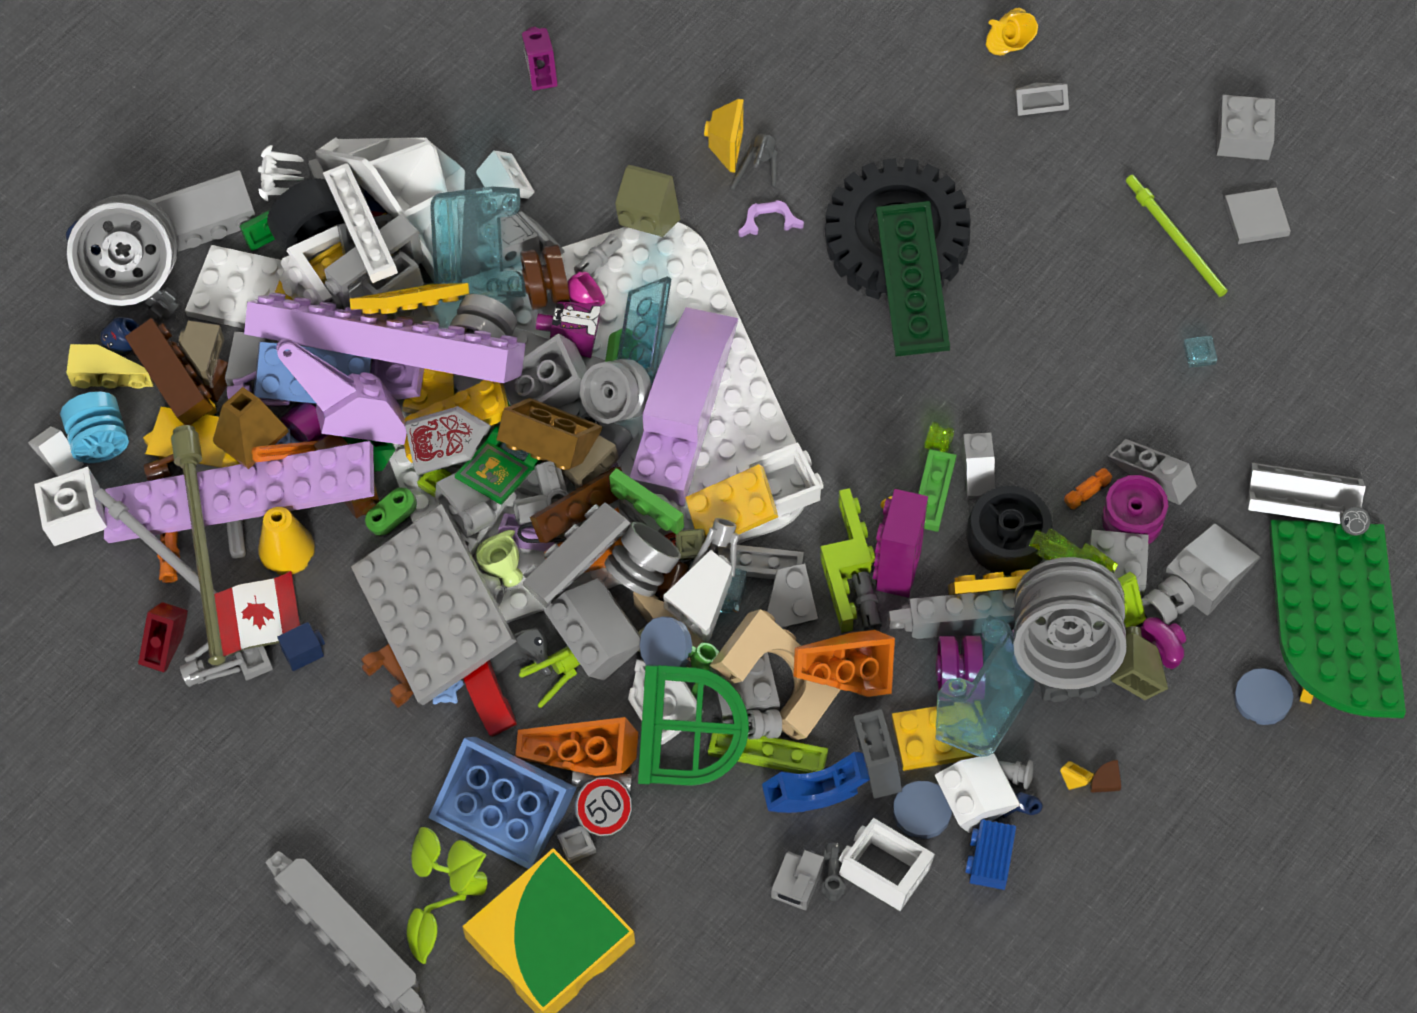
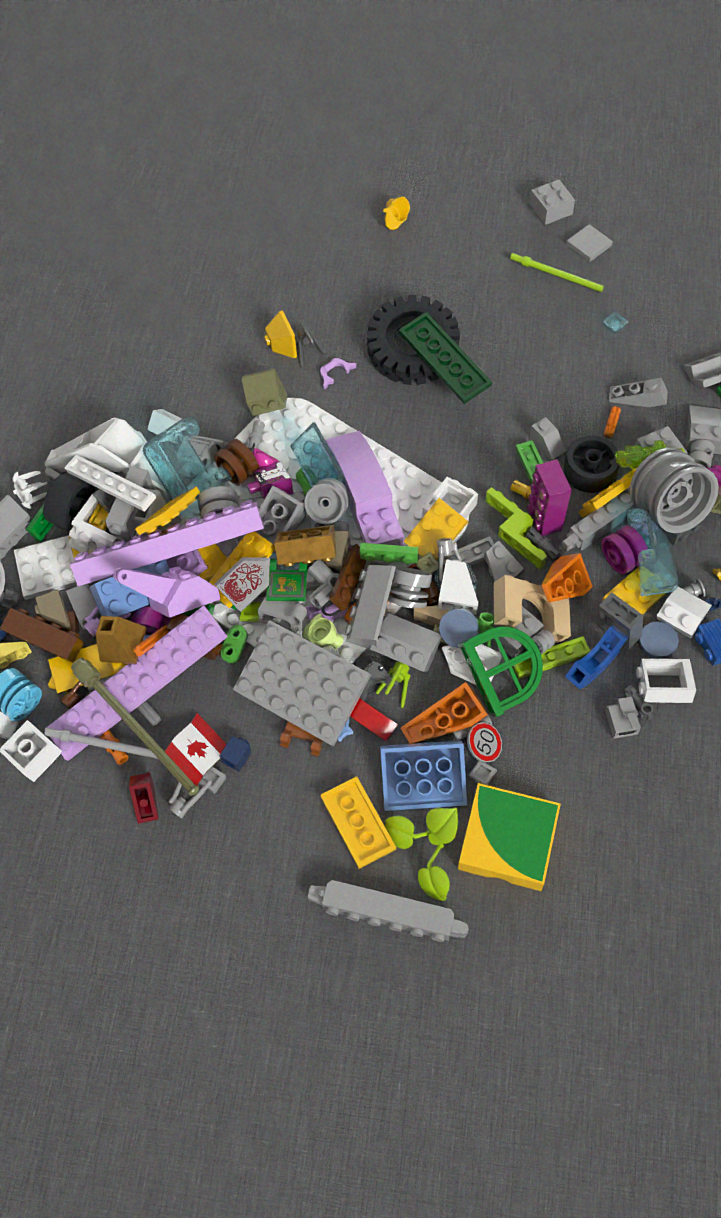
camera: 30 degrees left, 0 degrees up
yellow cone [258,507,315,575] -> none
magenta torso [521,27,558,91] -> none
clear neon green wheel [924,422,955,453] -> none
light grey slope [1015,82,1069,116] -> none
magenta wheel [1102,475,1168,544] -> none
none -> yellow plate [320,776,396,869]

